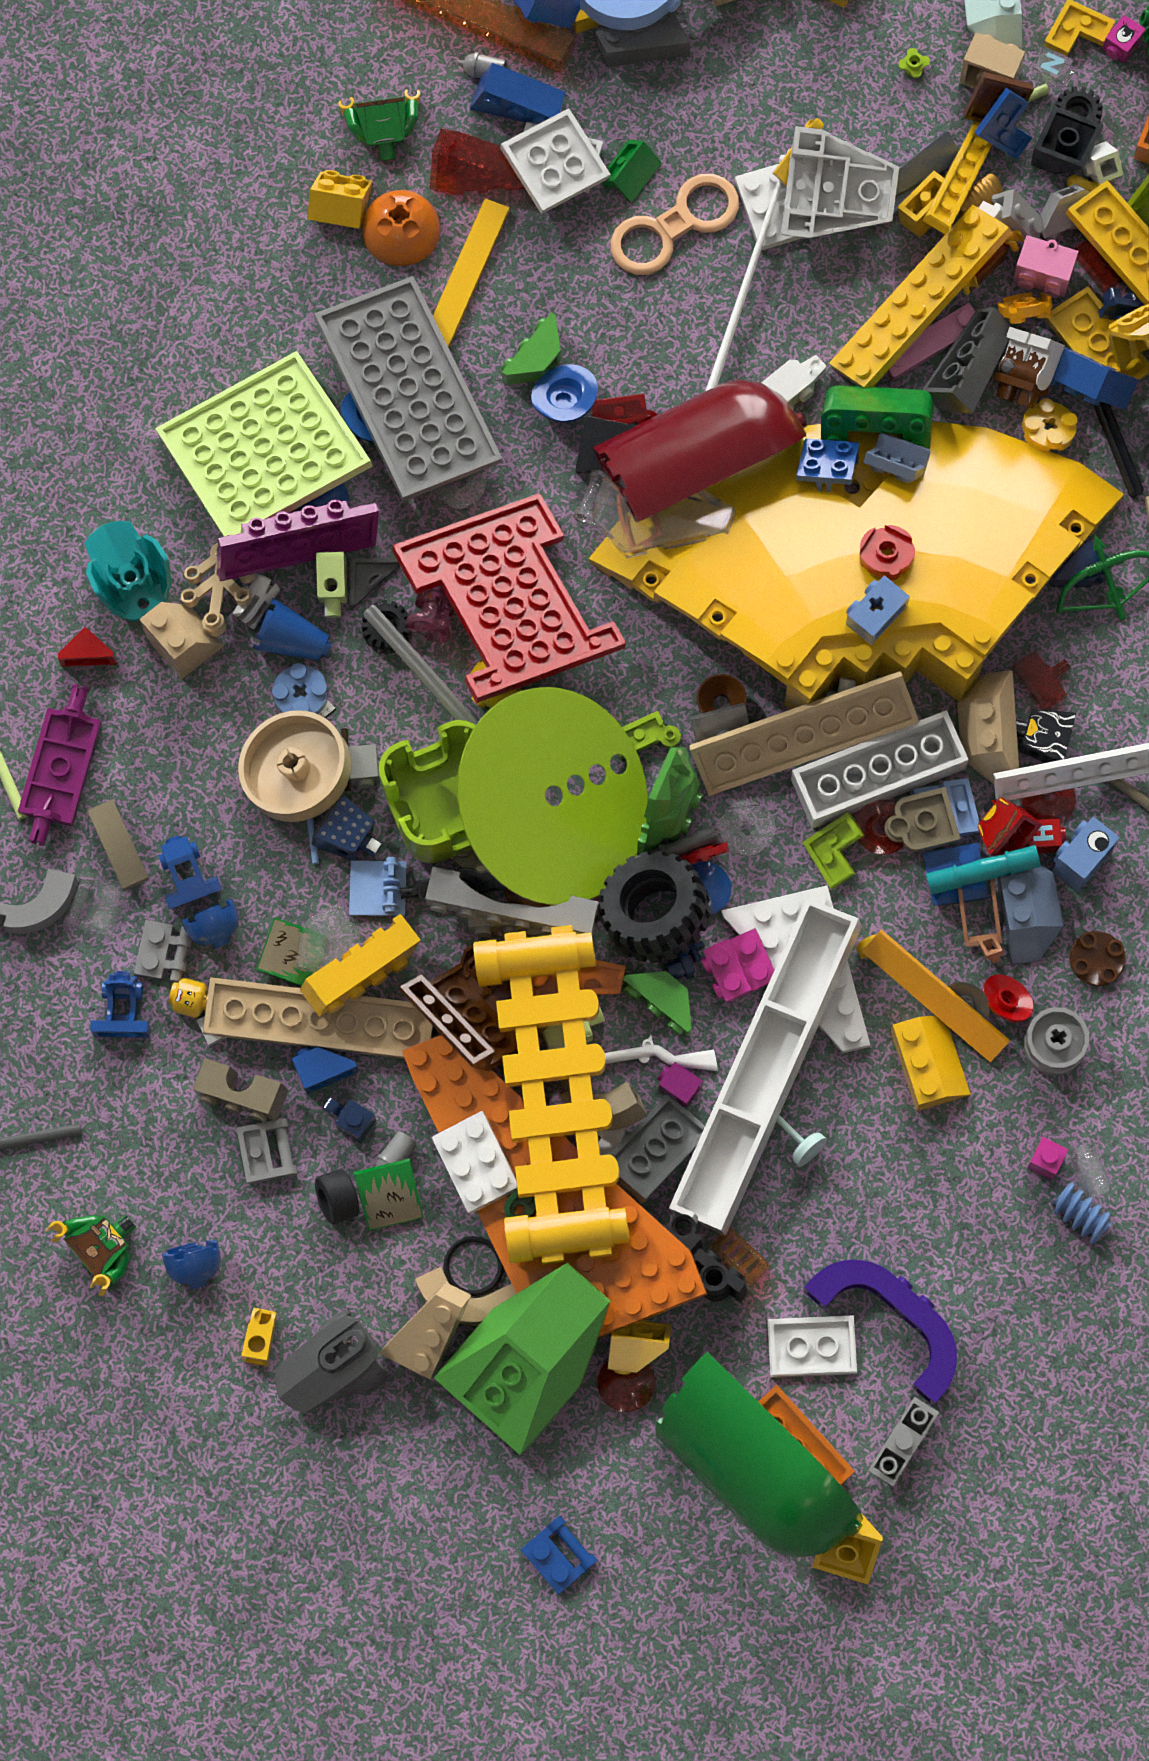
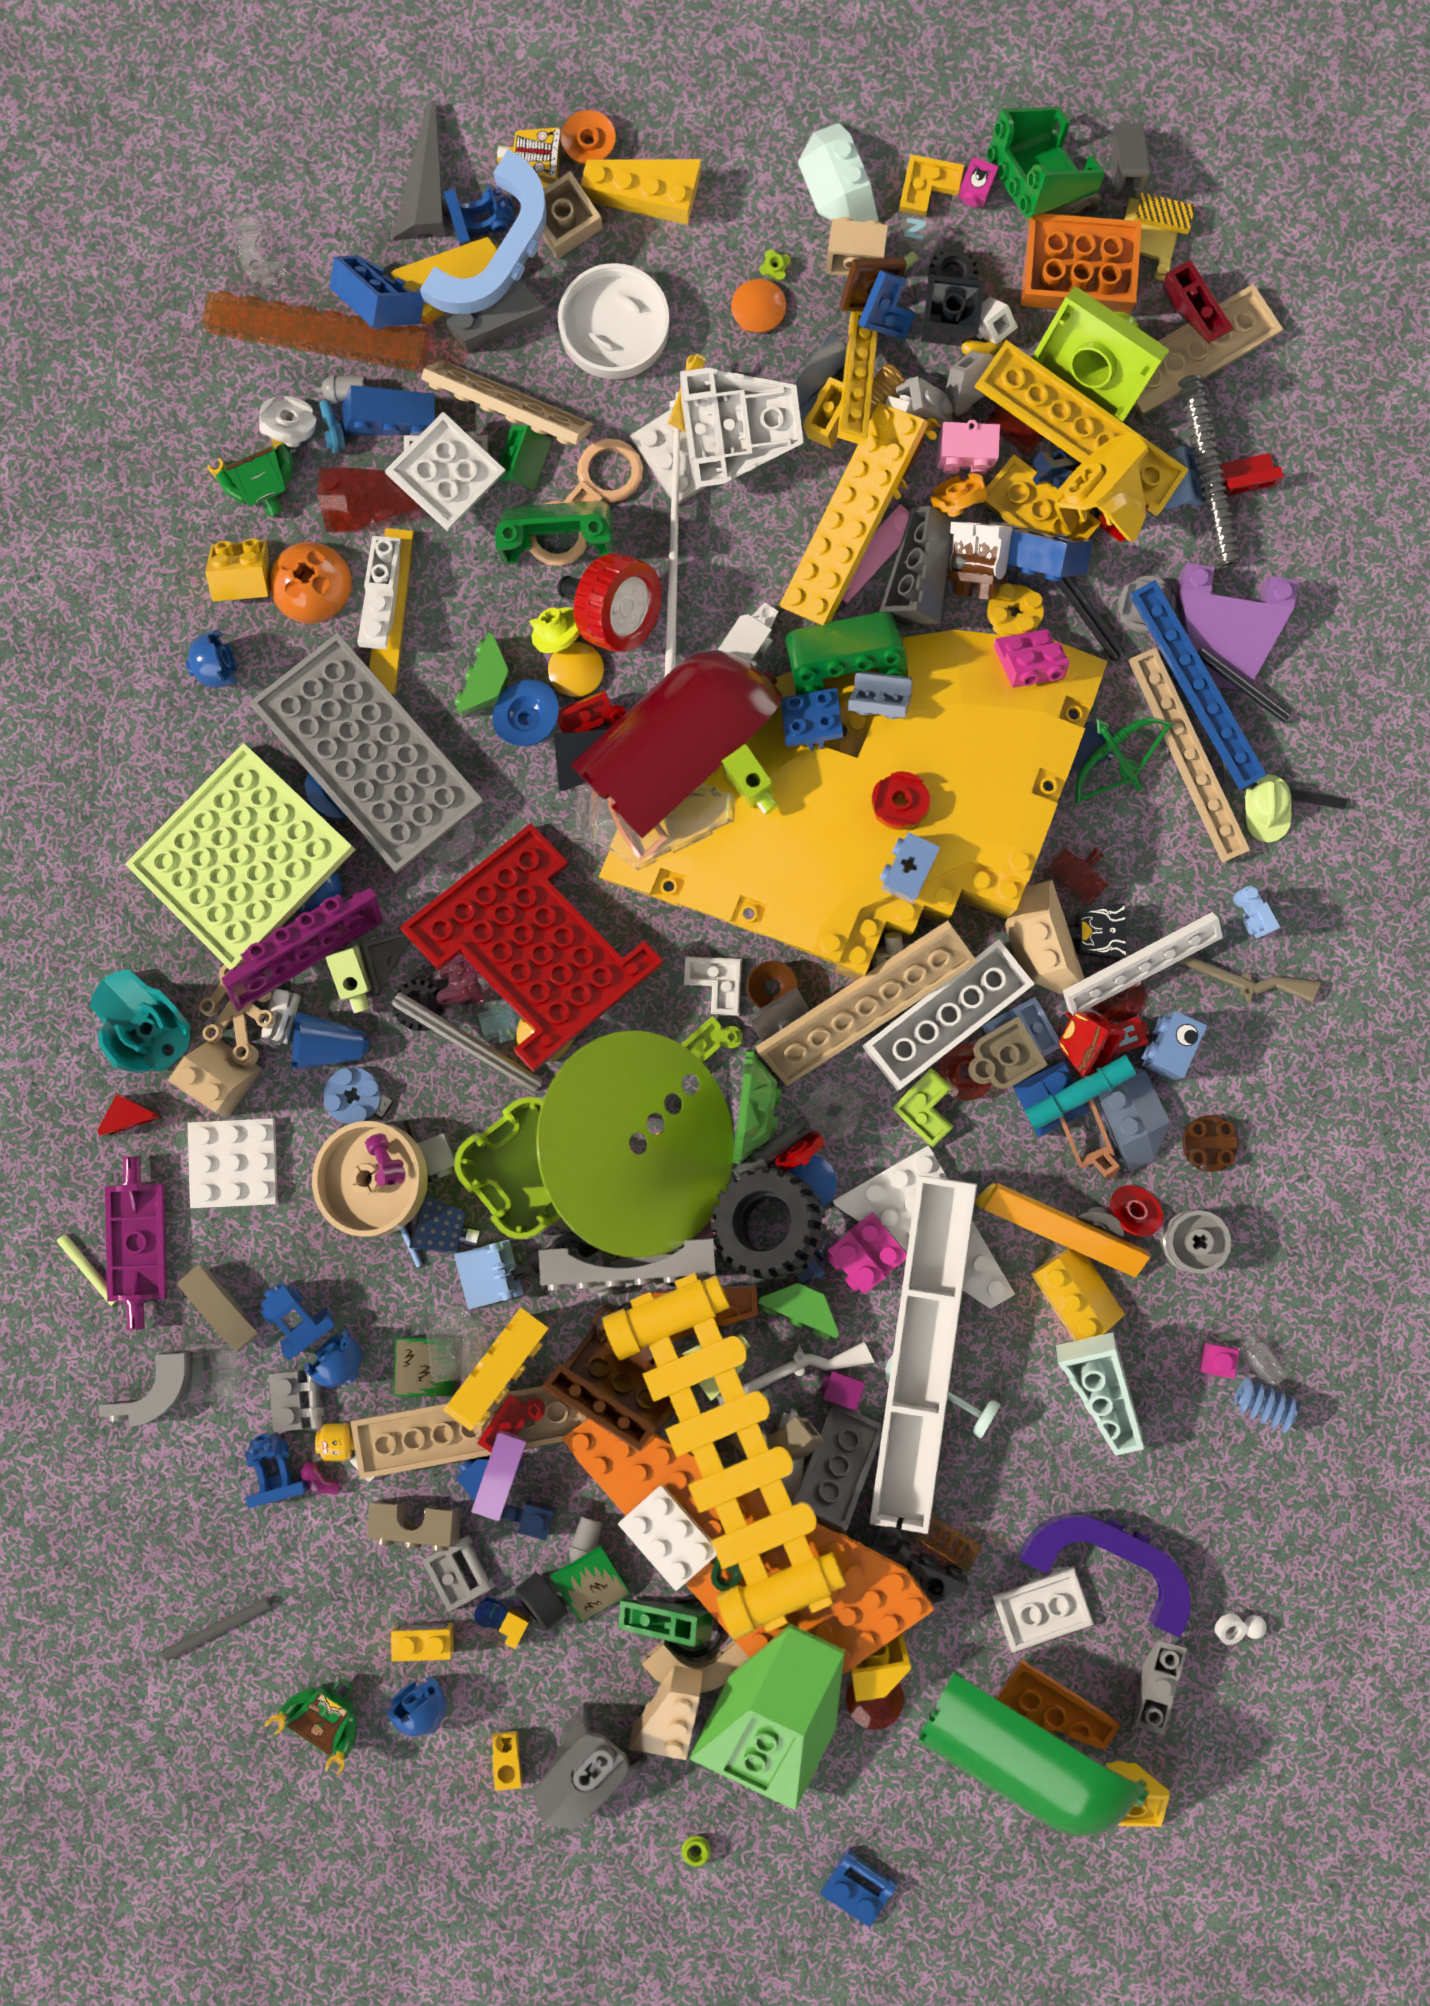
camera: 20 degrees left, 10 degrees up
none -> blue cylinder [186,629,238,688]
none -> white plate [188,1119,278,1208]
none -> white plate [259,396,316,447]
none -> magenta arm [301,1462,339,1495]
none -> dark azure plate [319,400,345,453]
none -> white slope [357,536,401,650]
none -> magenta leg [365,1134,406,1186]
none -> yellow brick [391,1623,454,1661]
none -> tan plate [421,359,593,445]
none -> medium lavender slope [471,1430,527,1521]
none -> leg [474,1598,530,1649]
none -> clear light blue brick [477,1004,521,1044]
none -> red hinge [477,1394,545,1453]
none -> green windscreen [495,501,615,565]
none -> neon yellow piece [529,607,580,653]
none -> yellow dish [548,642,604,697]
none -> red wheel [557,553,662,652]
none -> white piece [558,264,669,379]
none -> green slope [618,1599,713,1647]
none -> lime plate [681,1835,710,1866]
none -> white tile [684,956,742,1016]
none -> lime torso [722,744,779,815]
none -> orange dish [731,279,786,333]
none -> dark pink plate [994,629,1070,688]
none -> light aqua wedge [1056,1332,1144,1455]
none -> white plate [1215,1614,1267,1645]

